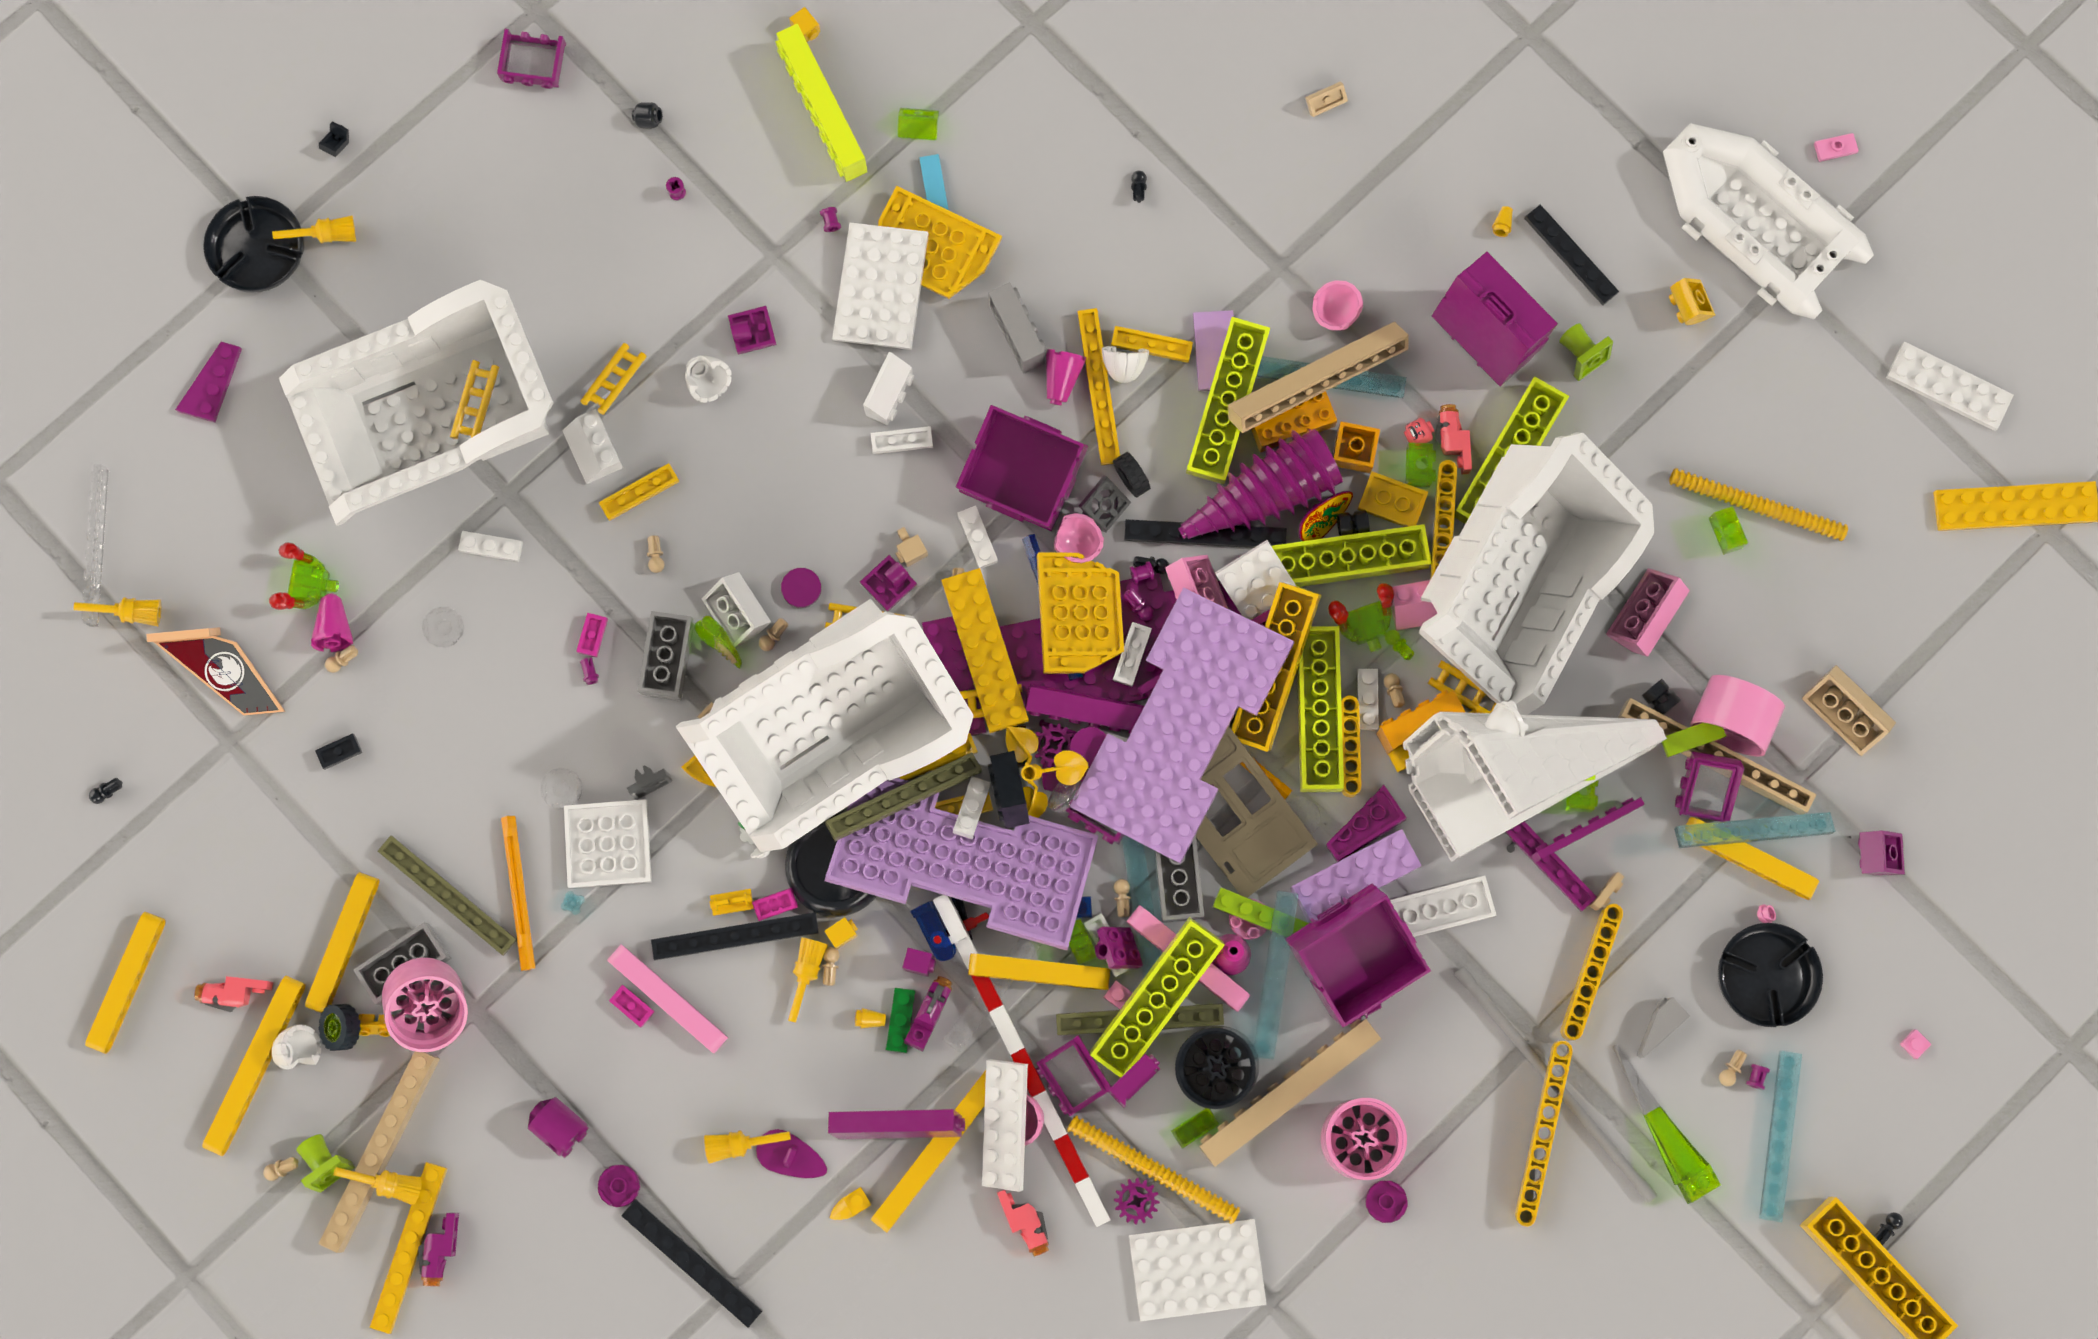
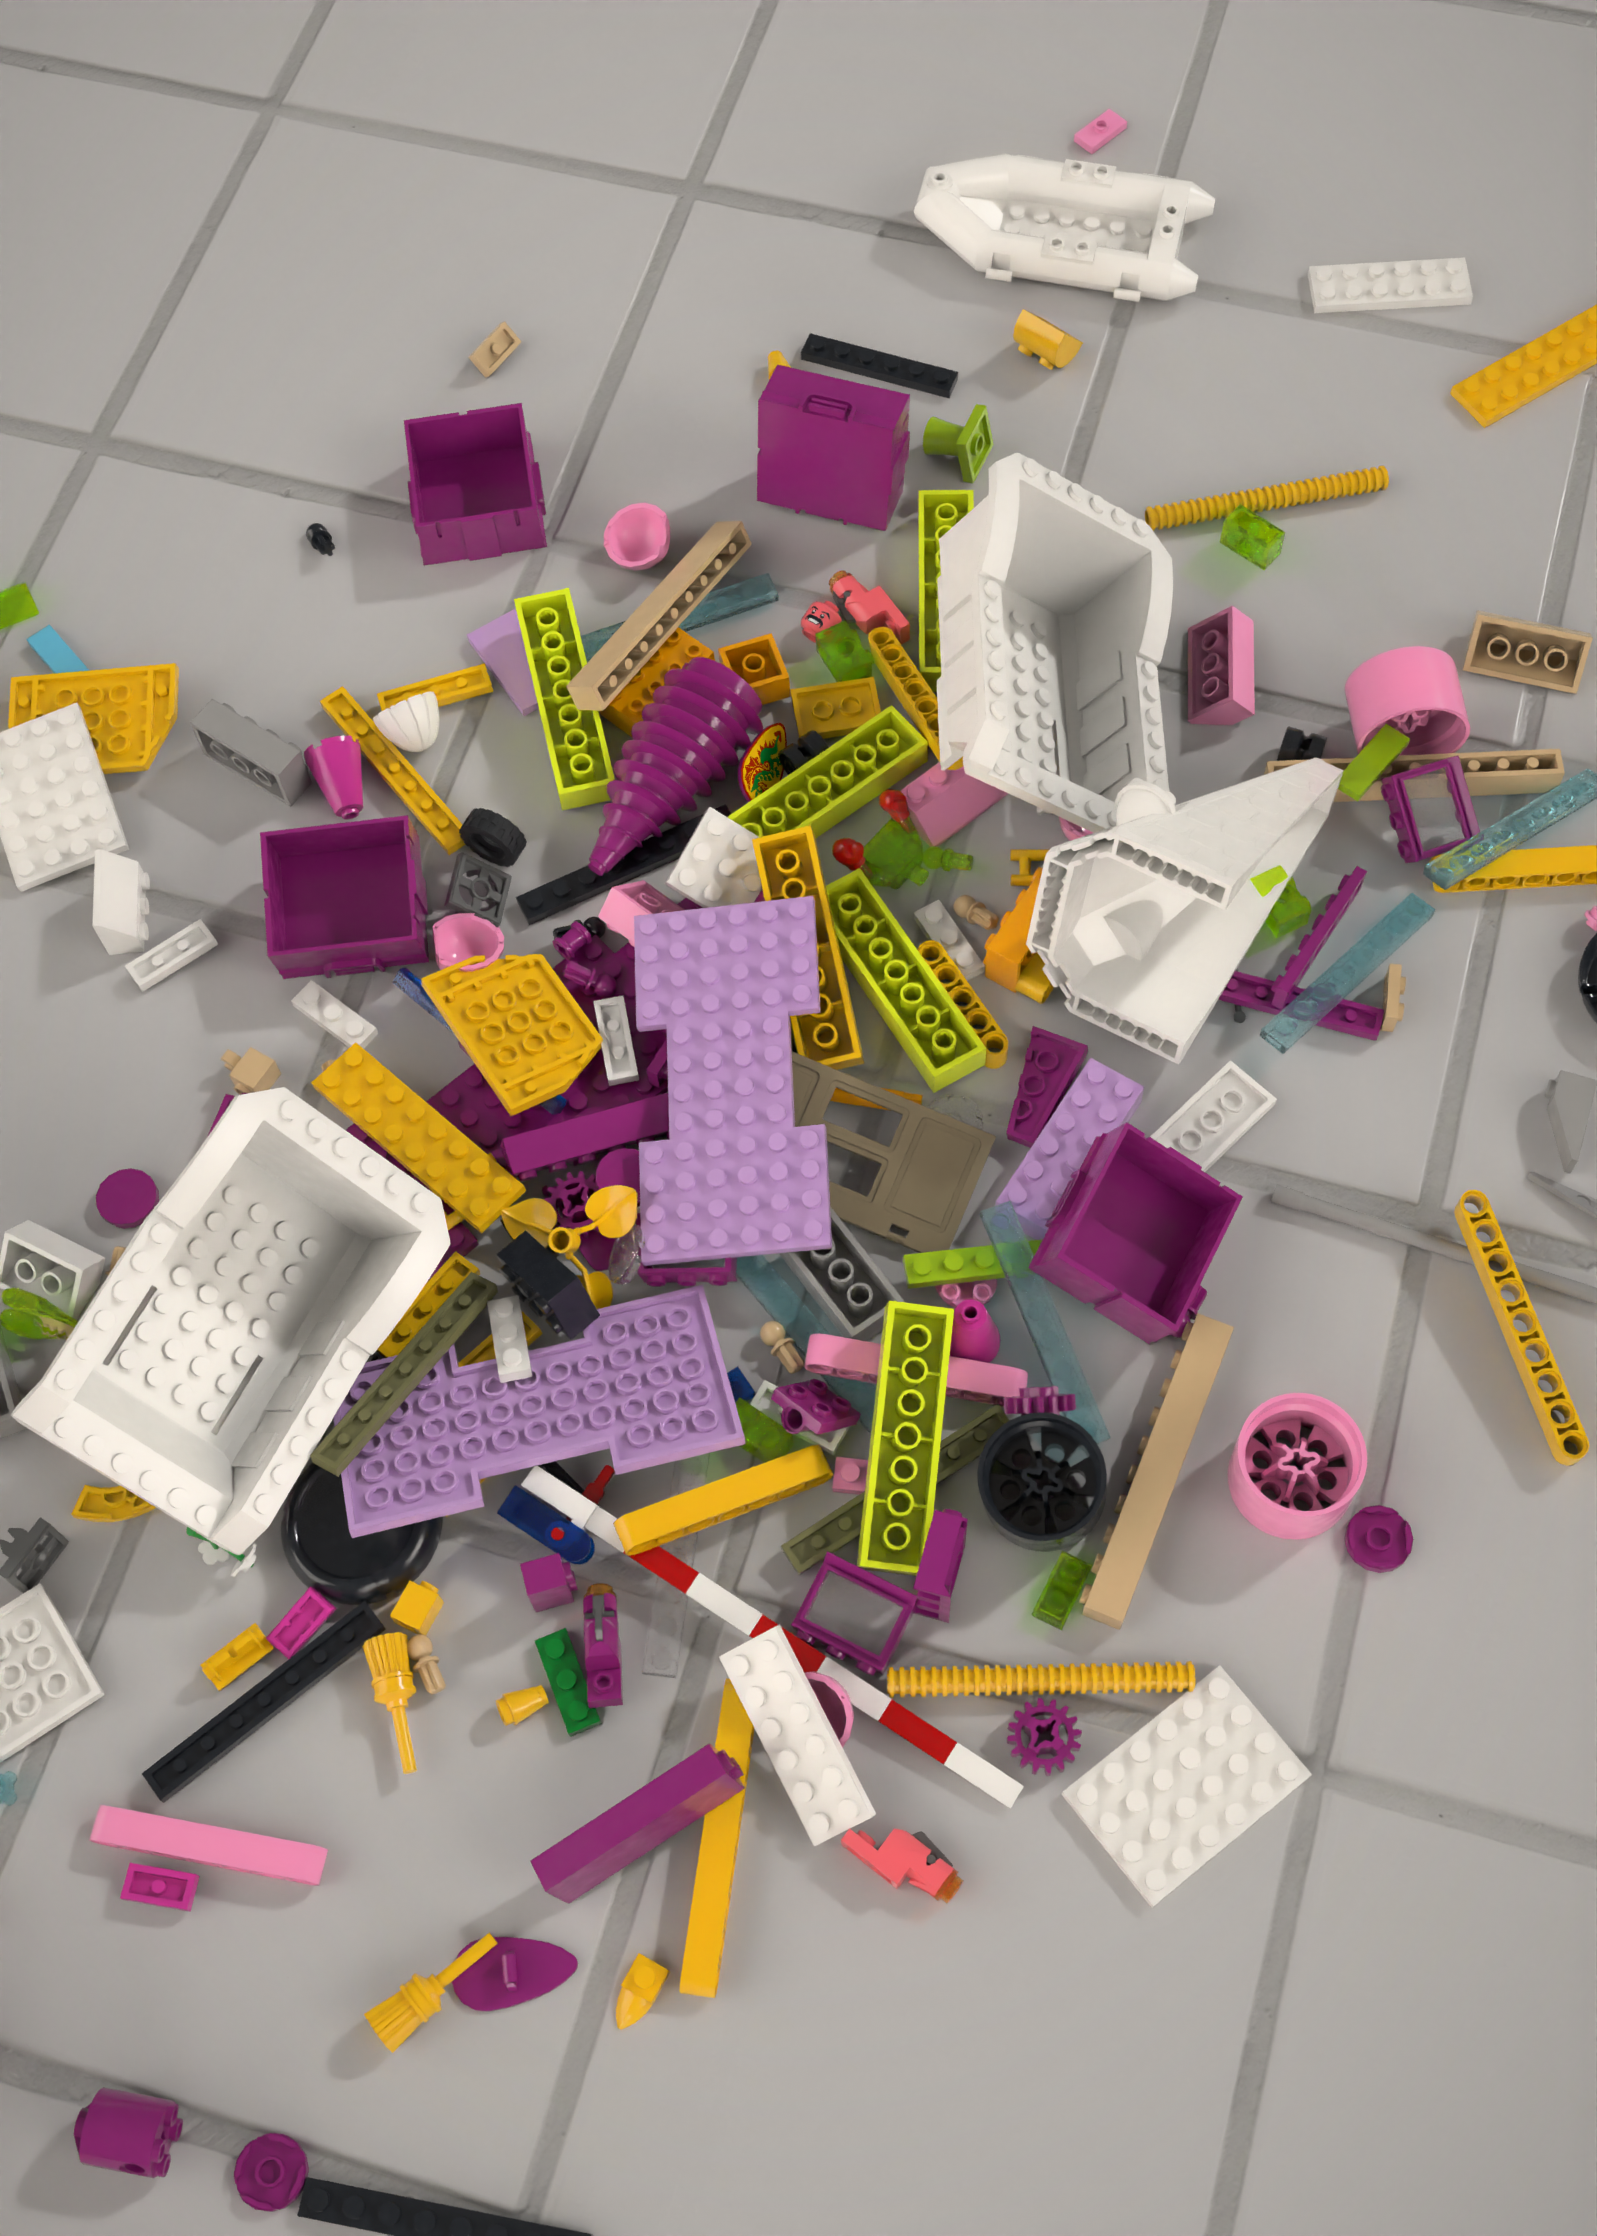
camera: 25 degrees left, 15 degrees down
yellow beam [1560,904,1623,1041] -> none
none -> magenta piece [404,403,547,566]
none -> magenta gear [1004,1386,1076,1416]
none -> clear light blue plate [1260,893,1436,1054]

